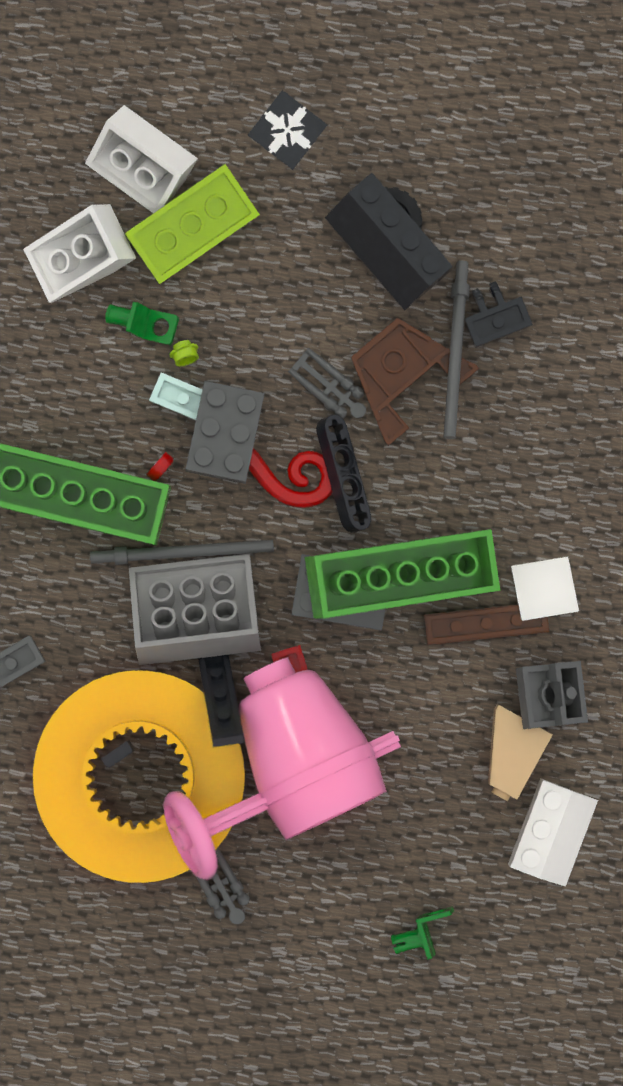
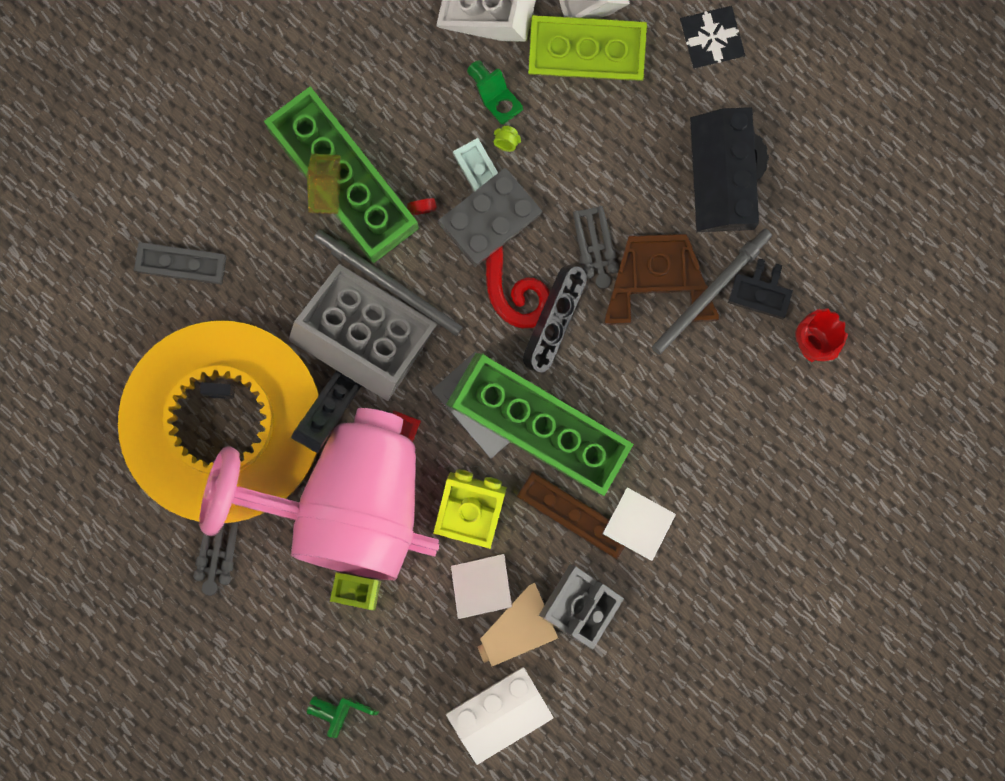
camera: 30 degrees right, 5 degrees down
none -> clear yellow slope [307,154,341,214]
none -> lime slope [330,572,381,611]
none -> neon yellow plate [433,470,507,549]
none -> white sticker [451,554,512,619]
none -> red hair [795,308,848,362]

